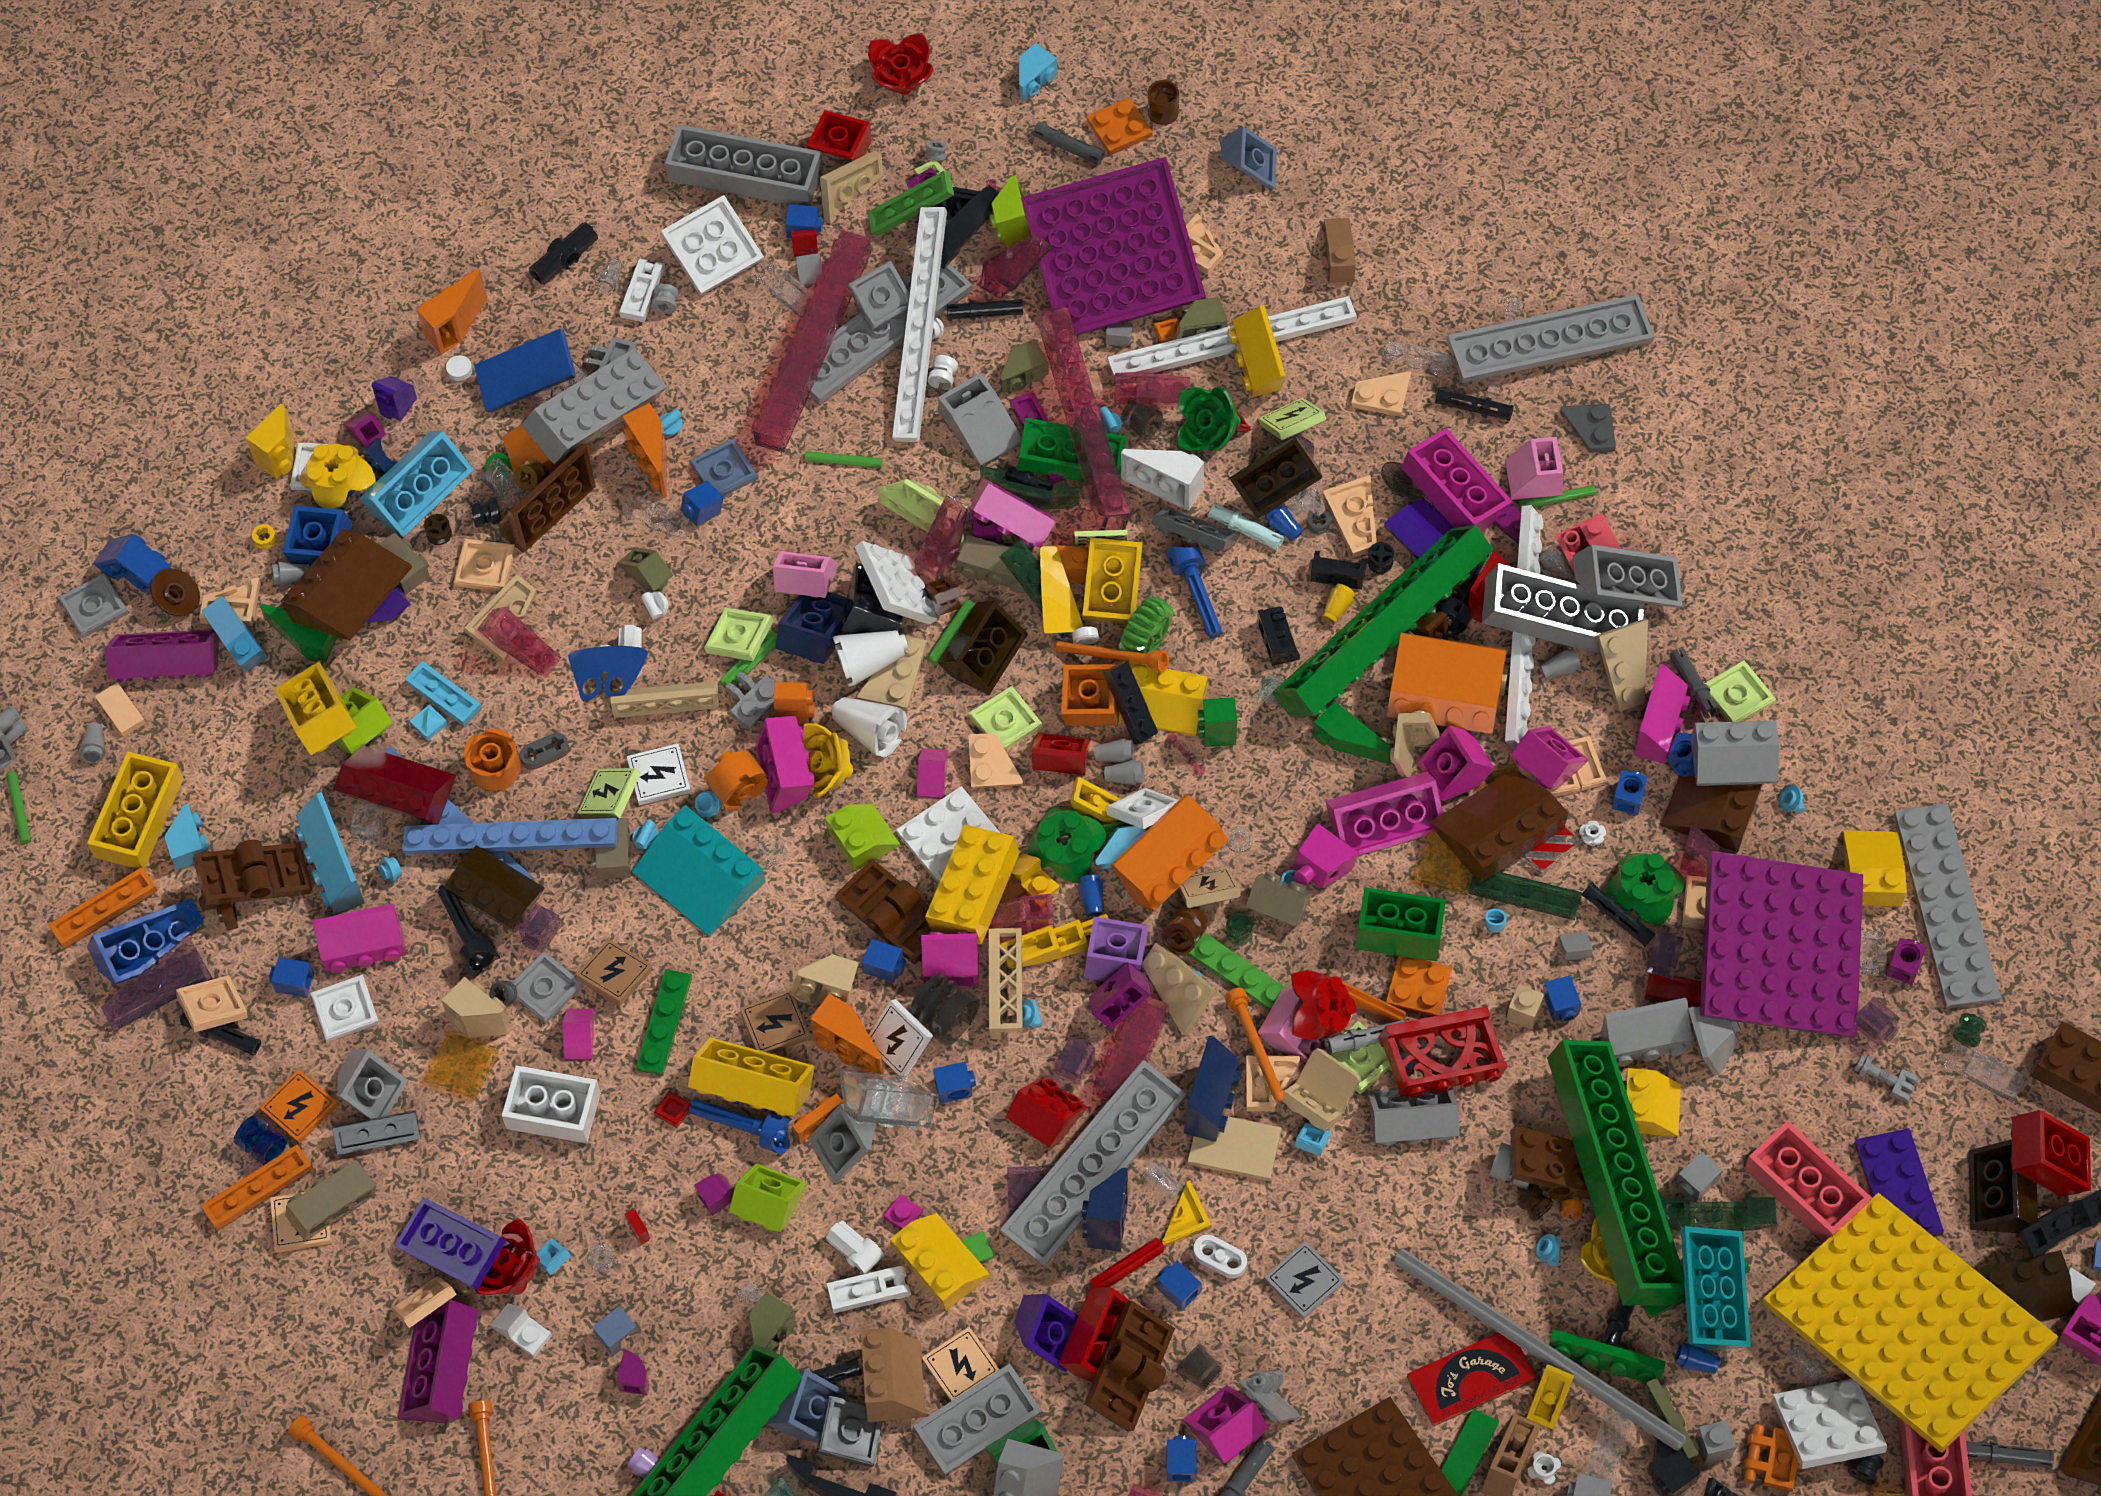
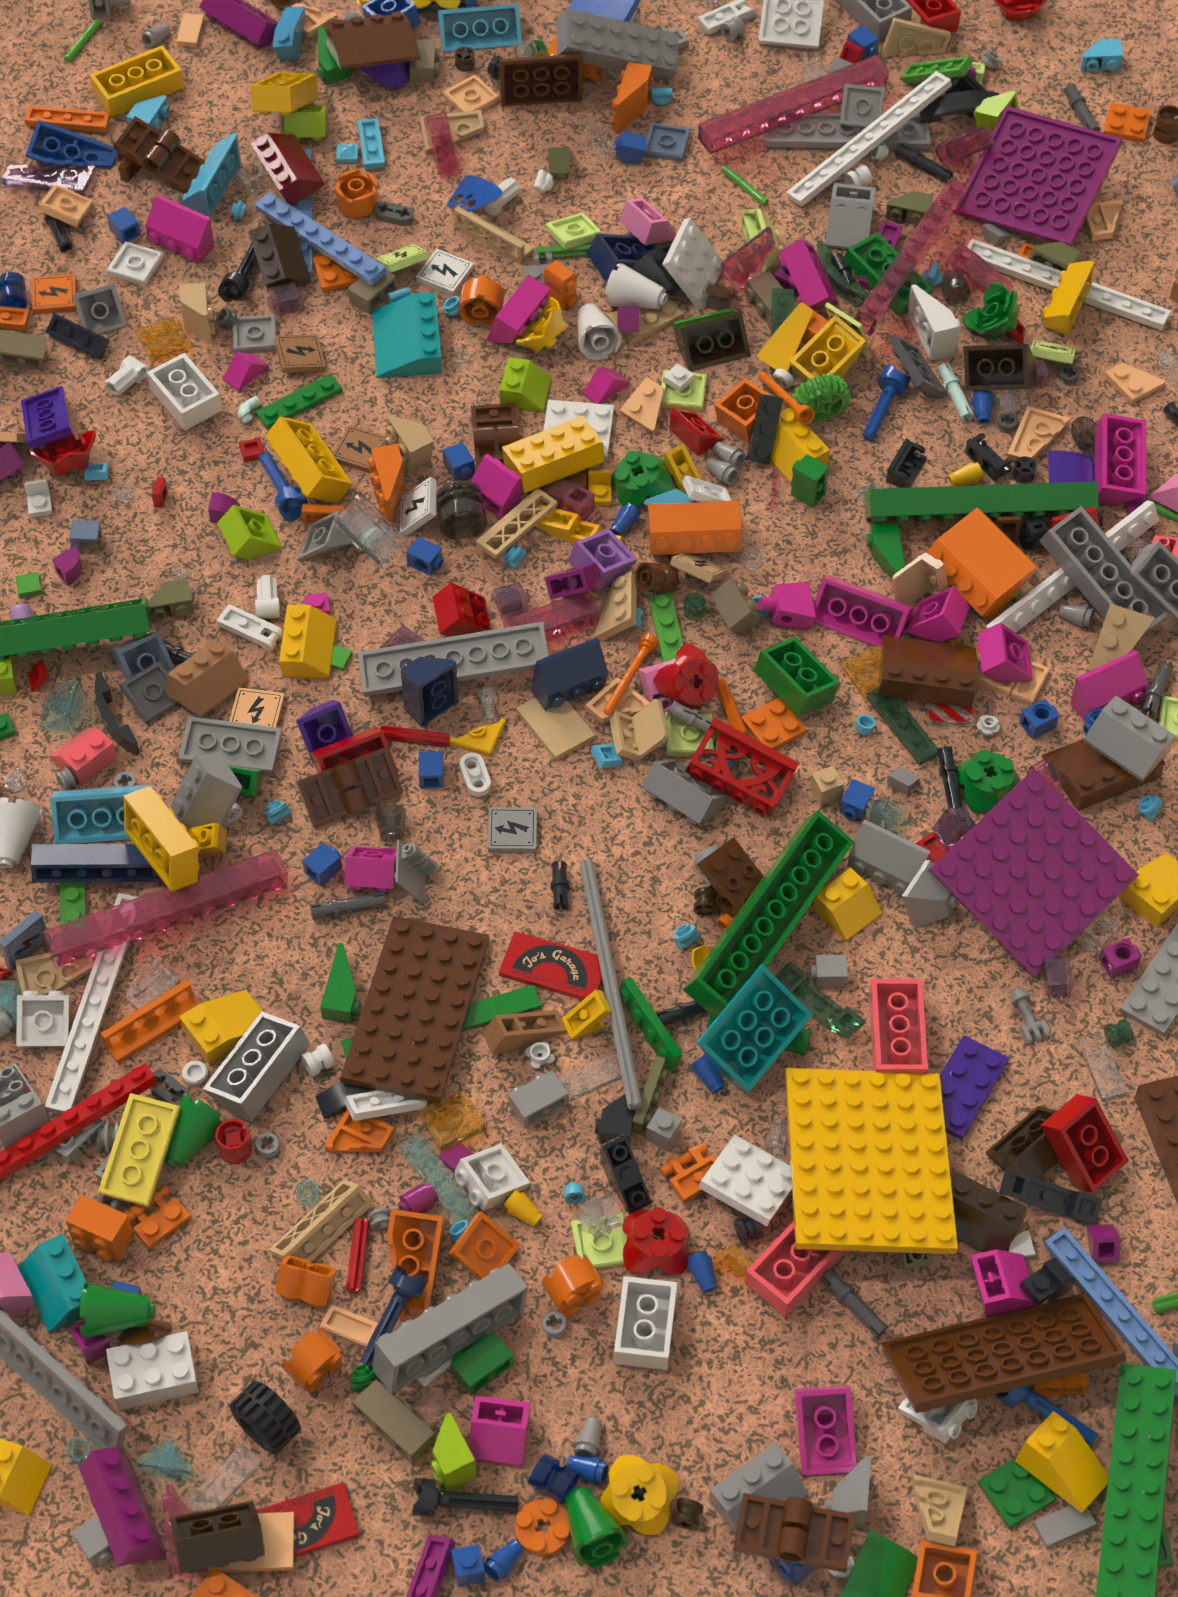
camera: 40 degrees right, 5 degrees down
none -> bright green tile [15,572,42,599]
none -> white piece [105,355,150,396]
none -> light aqua arm [237,396,261,424]
none -> medium azure plate [264,800,291,826]
none -> orange plate [312,255,360,292]
none -> black pin [550,861,570,910]
none -> magenta brick [617,306,639,332]
none -> white plate [663,364,694,392]
none -> clear light blue slope [864,798,907,830]
none -> dark grey bush [1059,365,1079,386]

